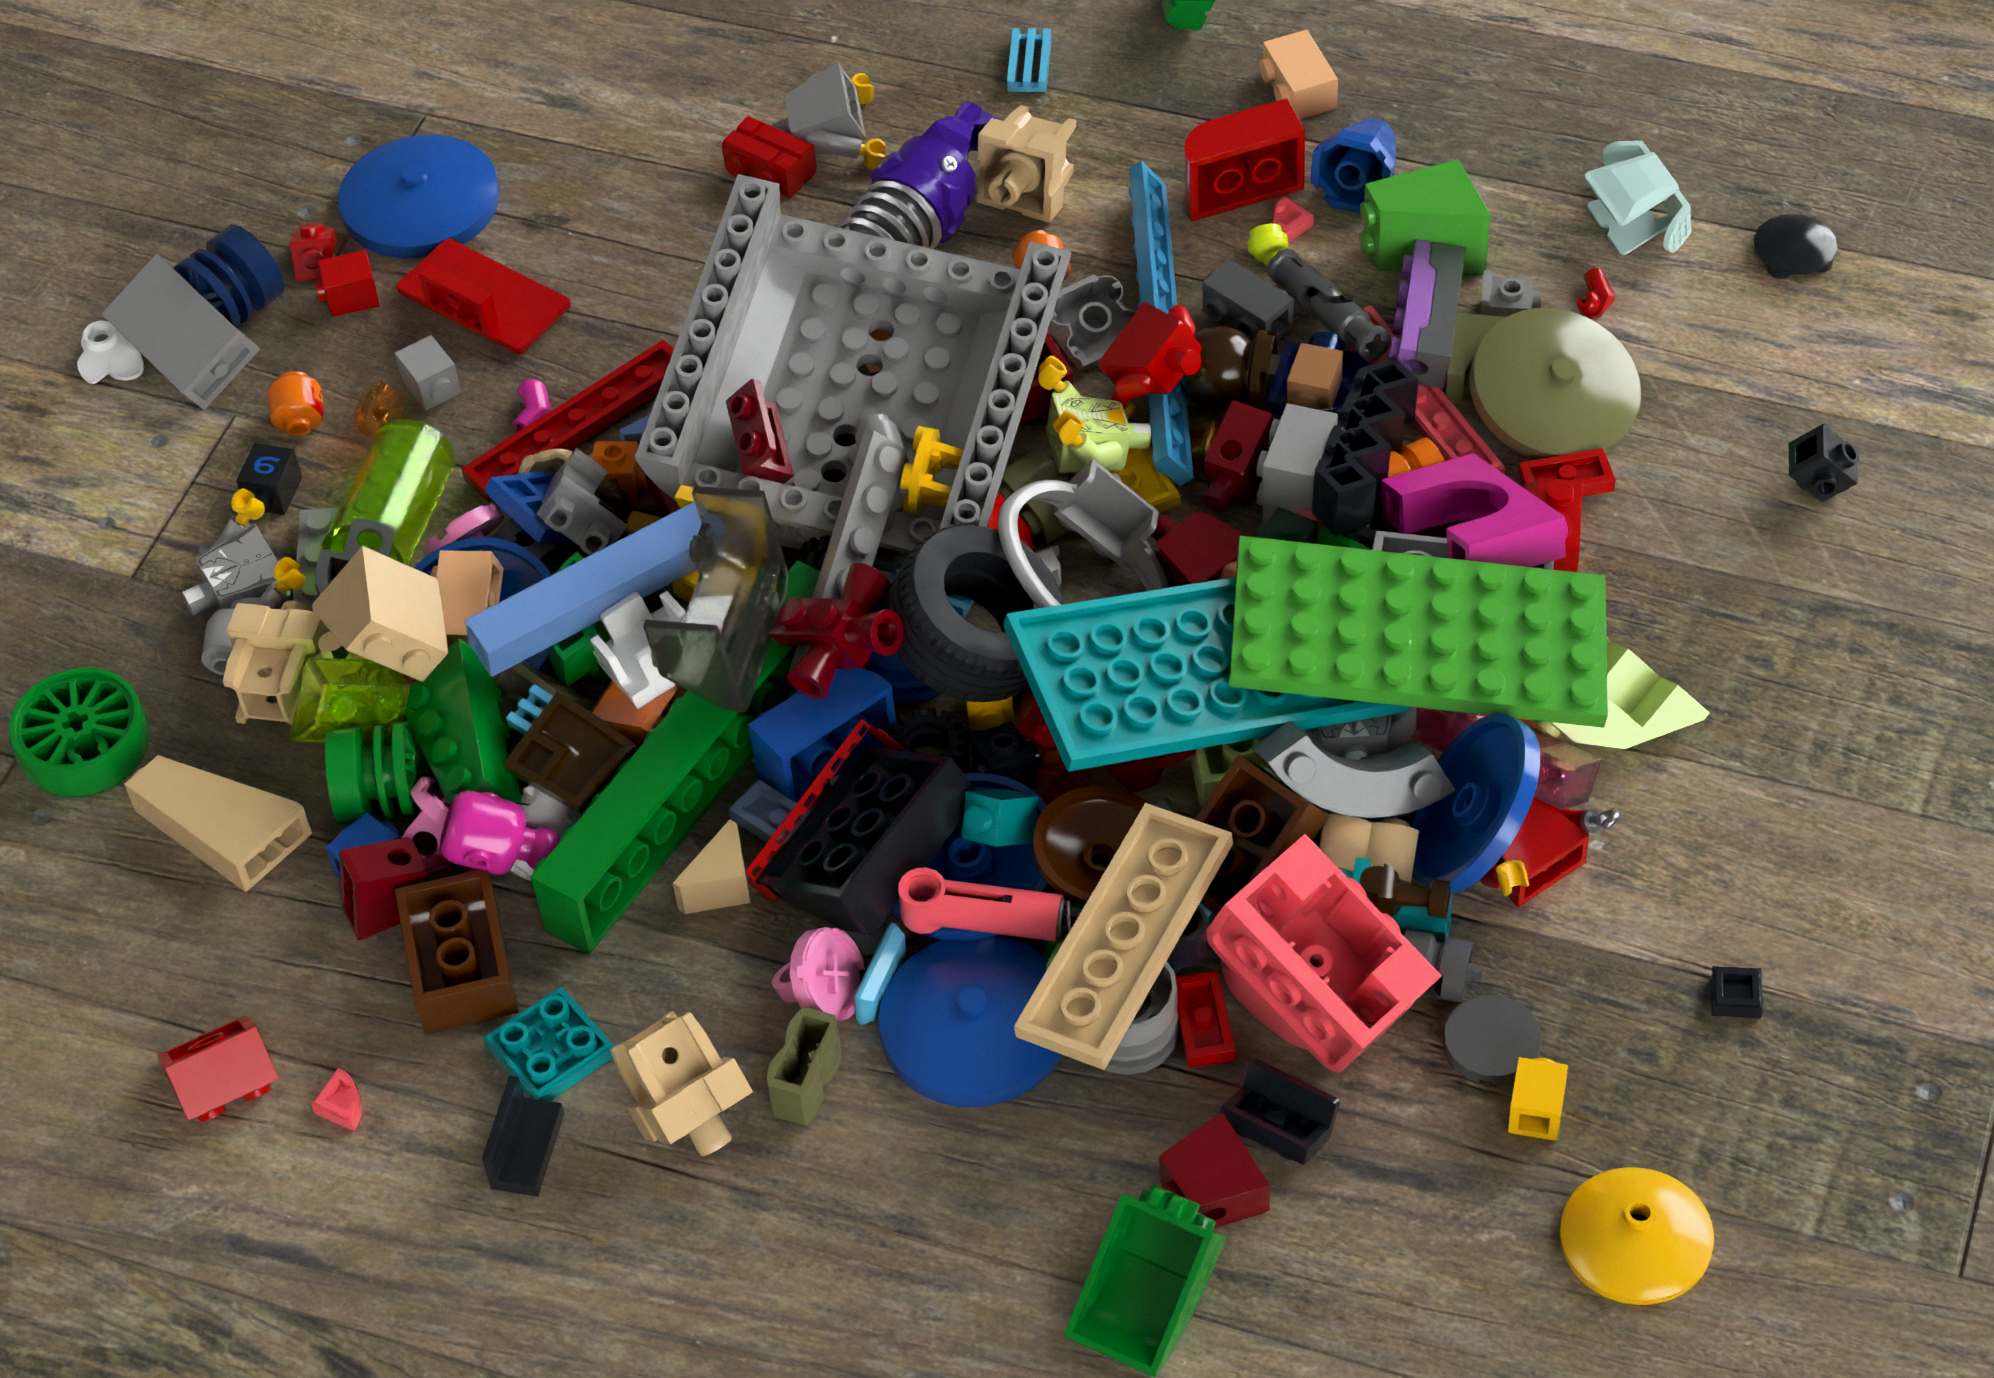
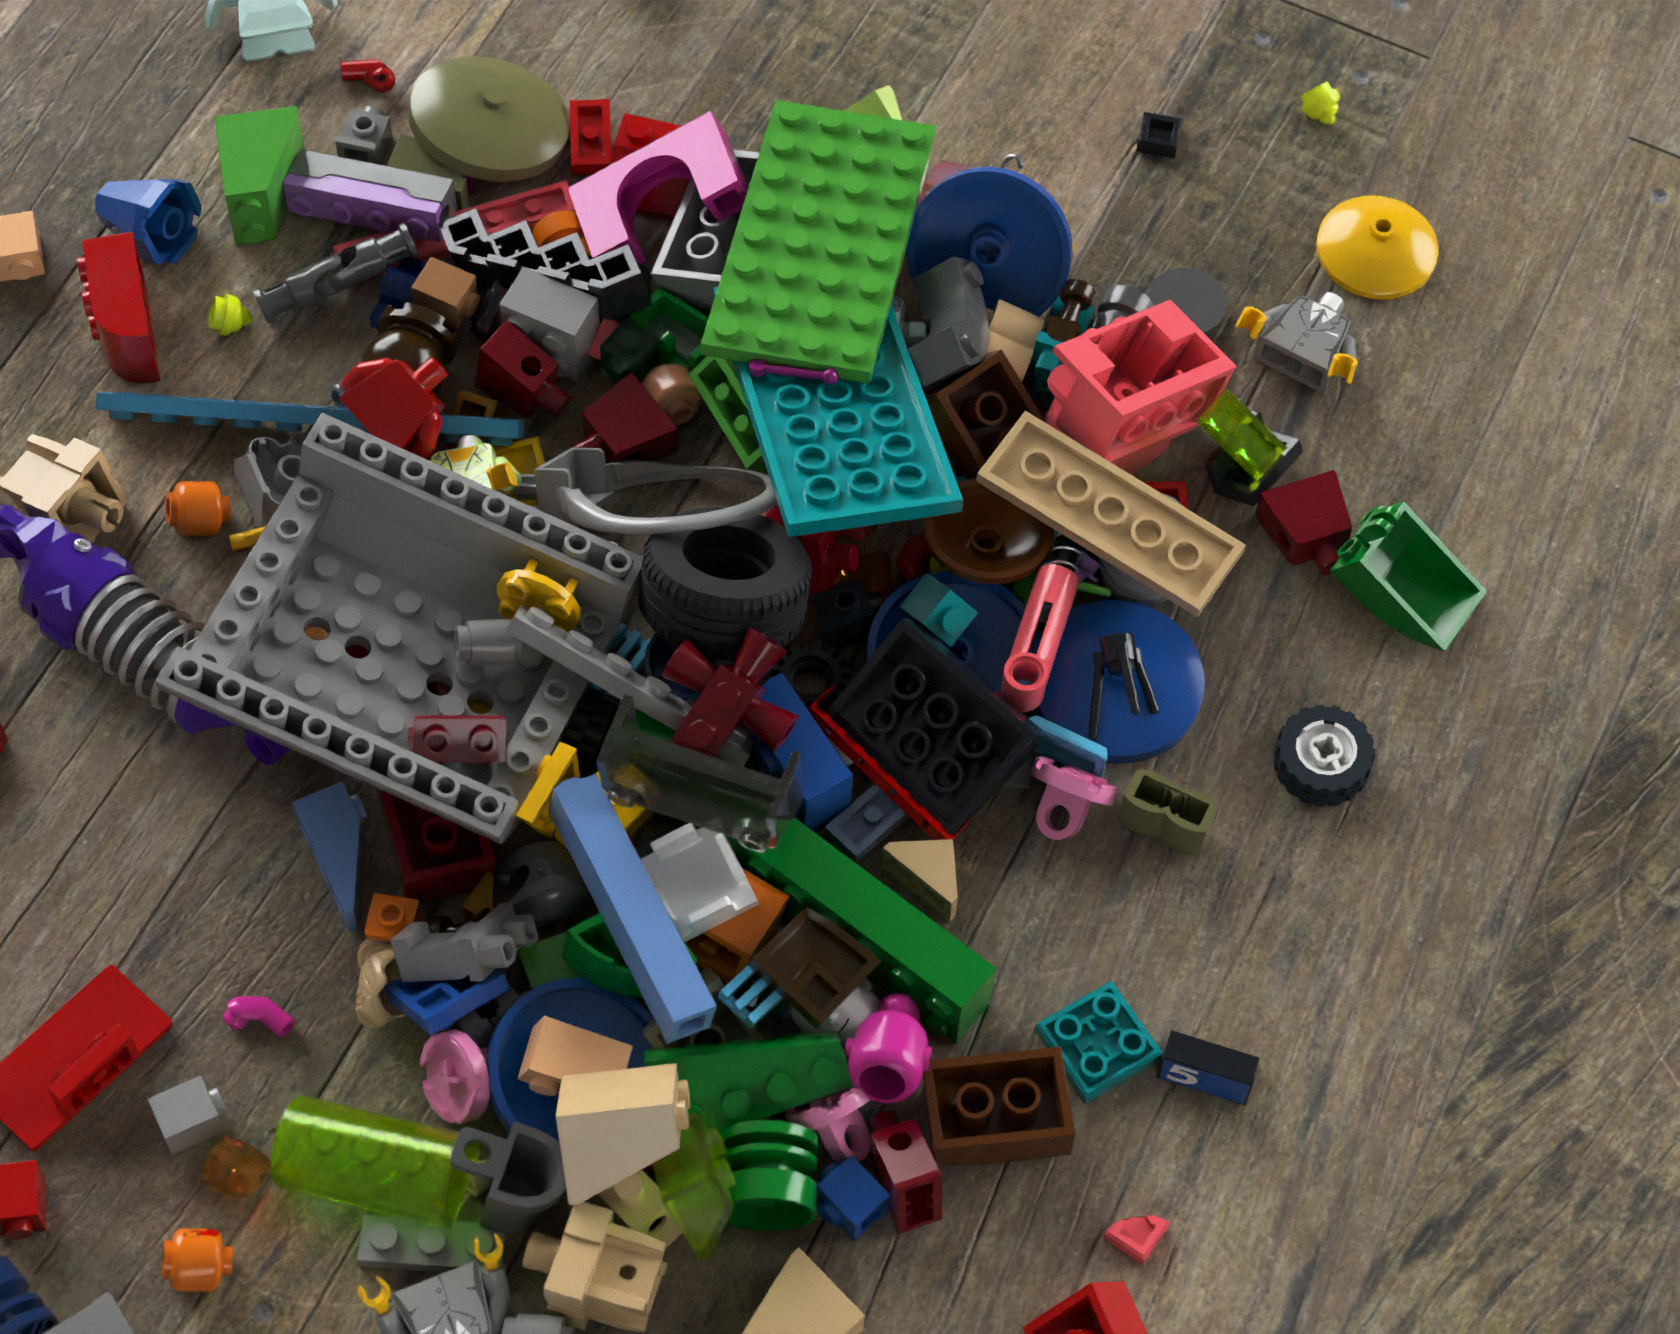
camera: 90 degrees left, 10 degrees up
black brick [236,443,302,515] -> none
red plate [461,339,674,503] -> none
tan piece [609,1011,753,1156] -> none
dark grey brick [1202,259,1293,341] -> none
coral tile [1273,196,1314,243] -> none
yellow brick [1508,1057,1568,1141] -> none
none -> magenta hinge [749,359,839,385]
none -> black plant [1088,633,1159,742]
none -> clear neon green plate [1196,389,1288,480]
none -> light grey torso [1235,292,1358,394]
none -> black wheel [1273,705,1375,807]
none -> neon yellow plate [1300,82,1340,125]

